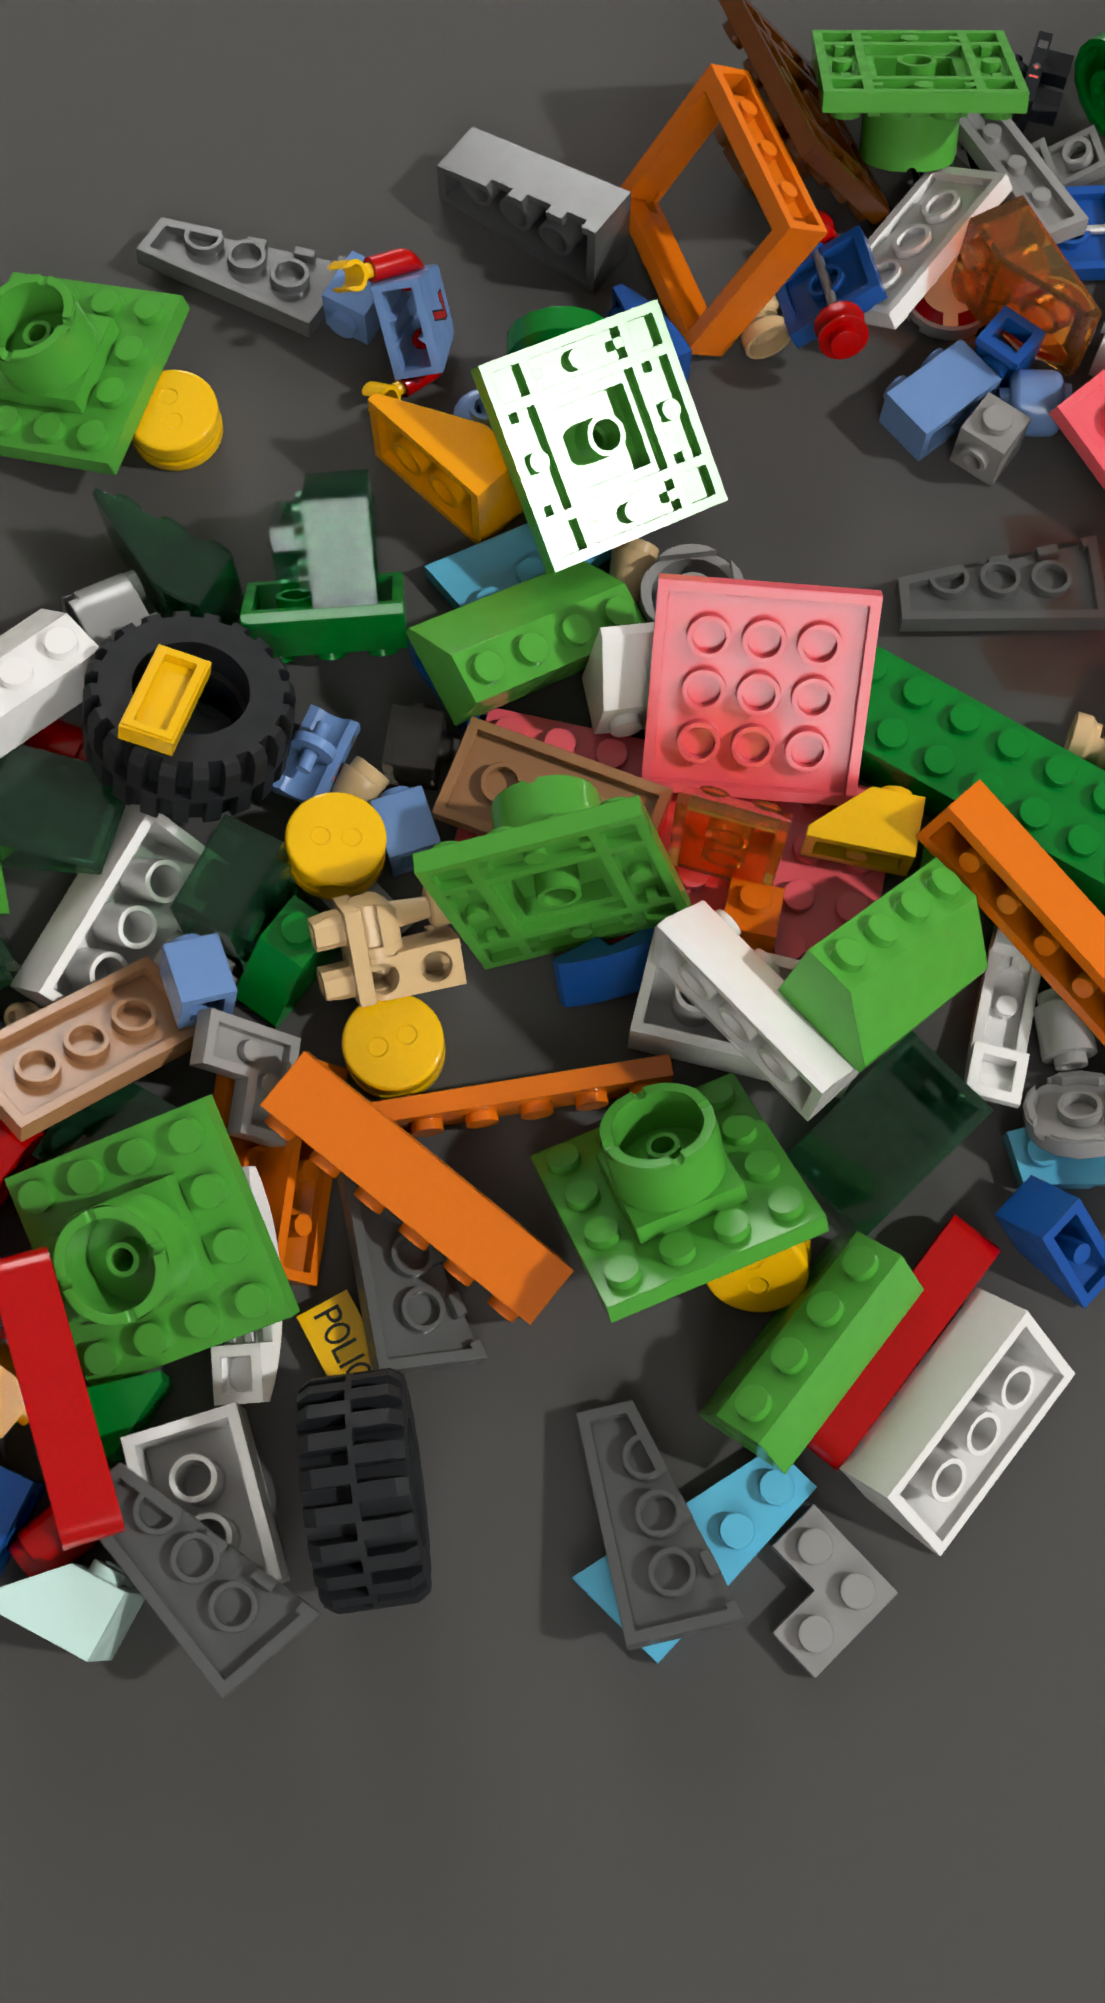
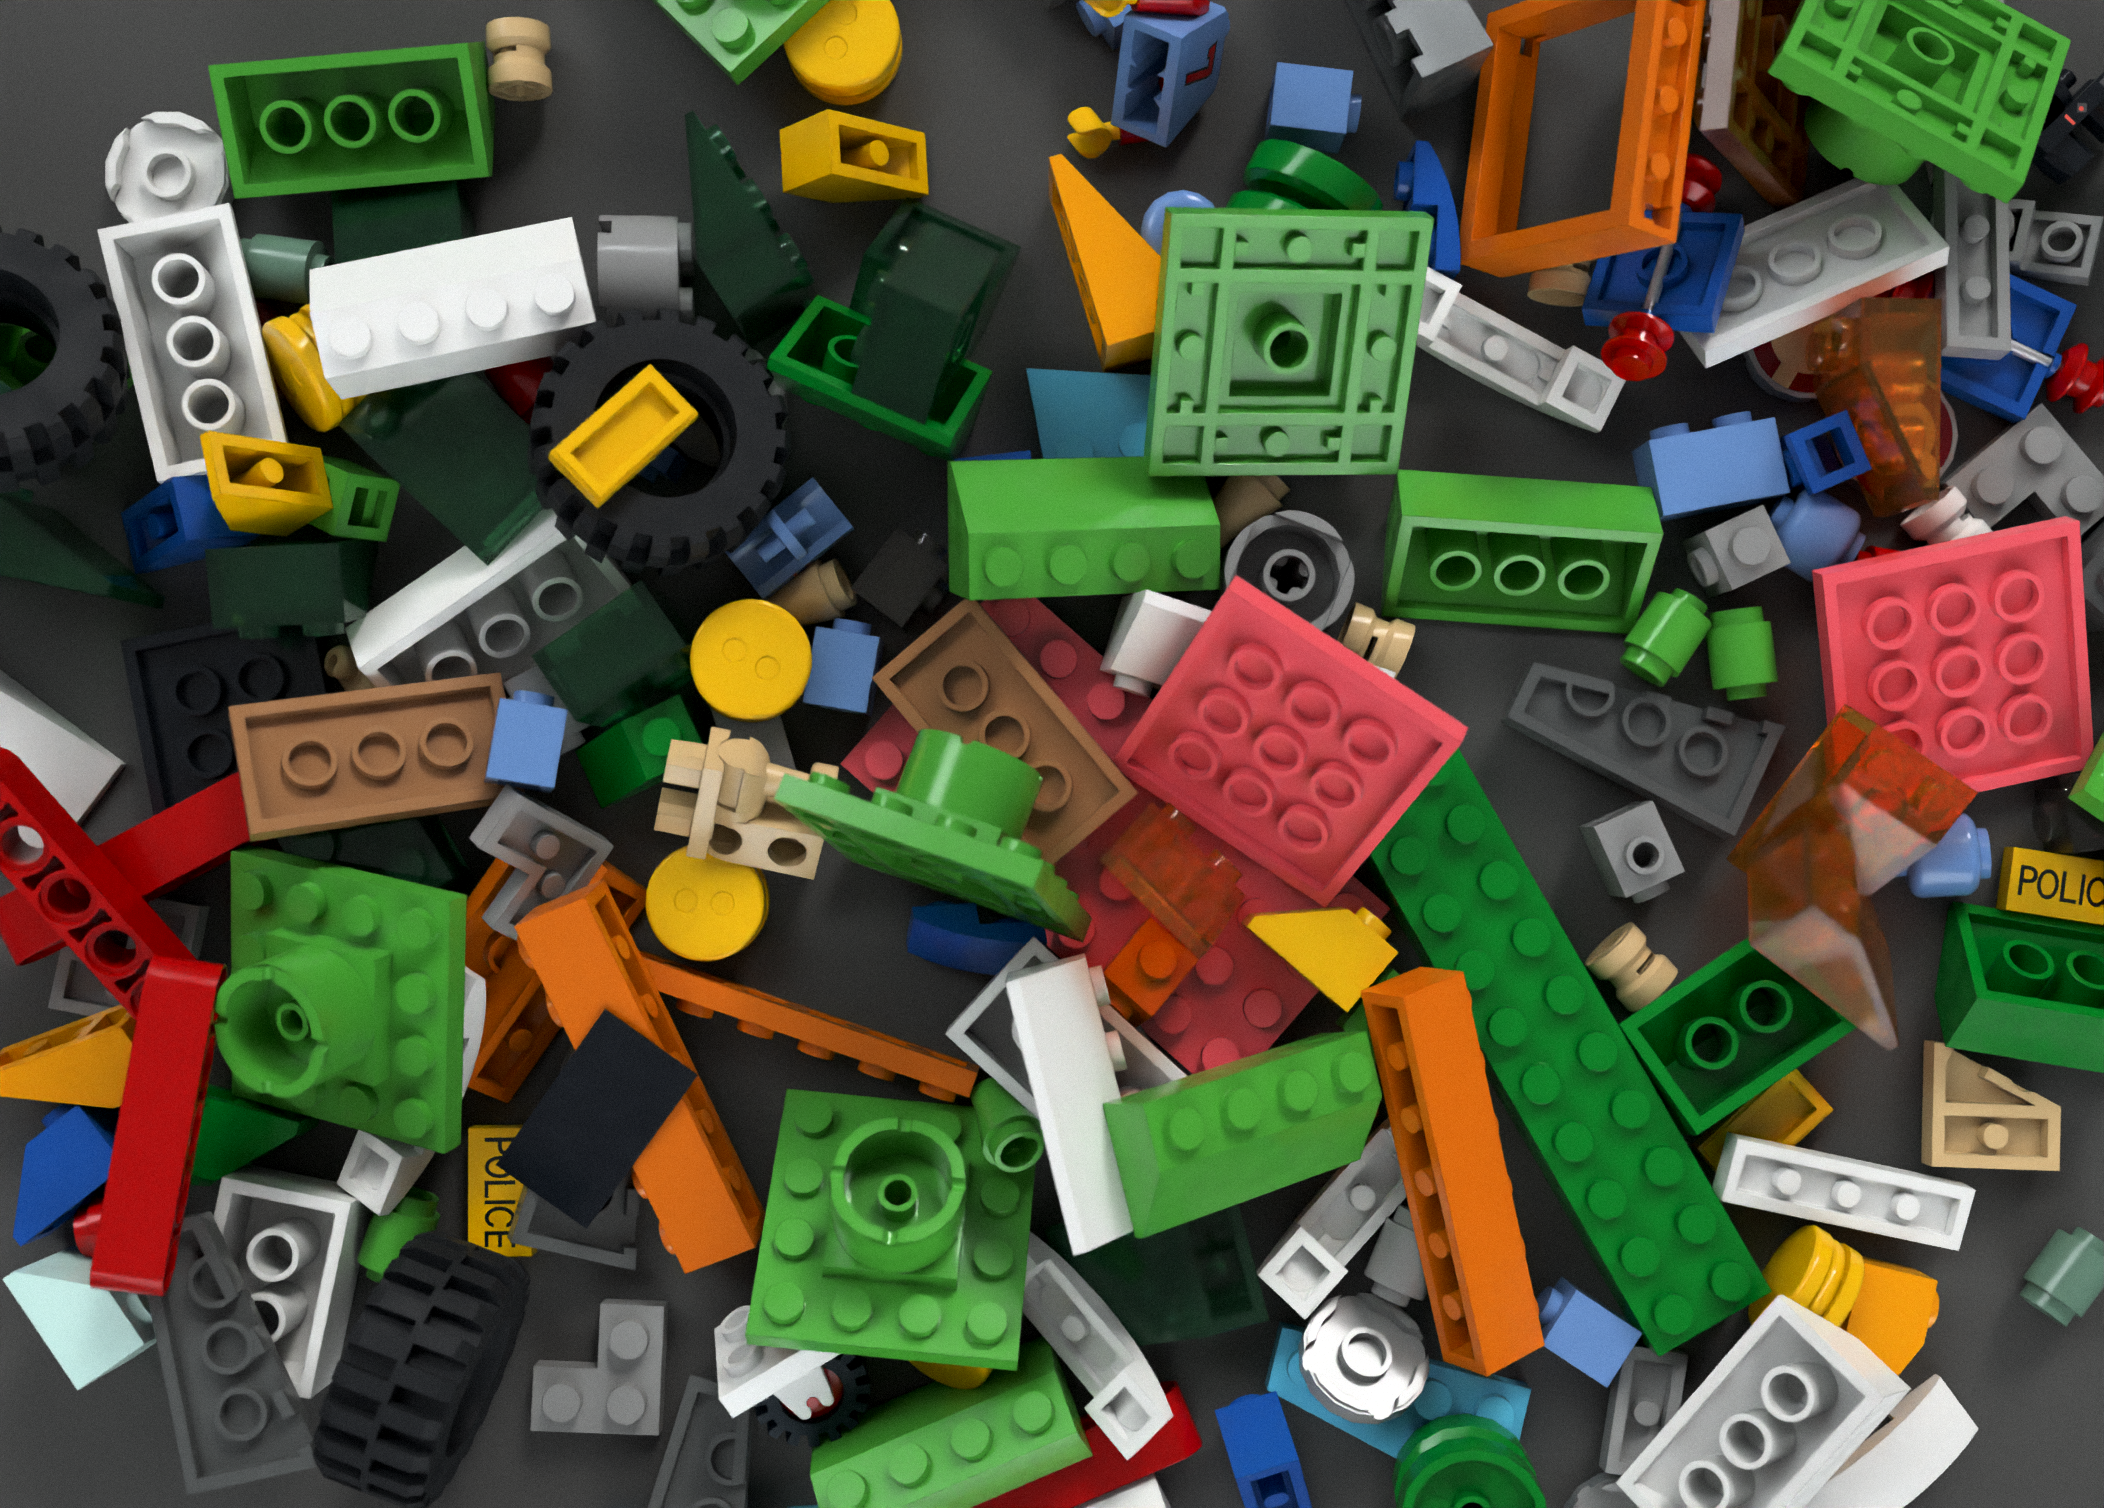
camera: 25 degrees right, 15 degrees up
none -> bright green brick [357,1186,440,1283]
none -> black sticker [496,1009,698,1229]
none -> light grey plate [530,1298,669,1436]
none -> plate [714,1305,871,1447]
none -> yellow slope [780,109,929,203]
none -> bright green cone [970,1078,1044,1173]
none -> white slope [1023,1232,1174,1460]
none -> medium blue brick [1264,62,1362,153]
none -> bright green slope [1381,469,1664,634]
none -> white slope [1416,266,1626,433]
none -> light grey brick [1579,800,1685,903]
none -> bright green brick [1619,588,1712,687]
none -> bright green brick [1705,606,1779,701]

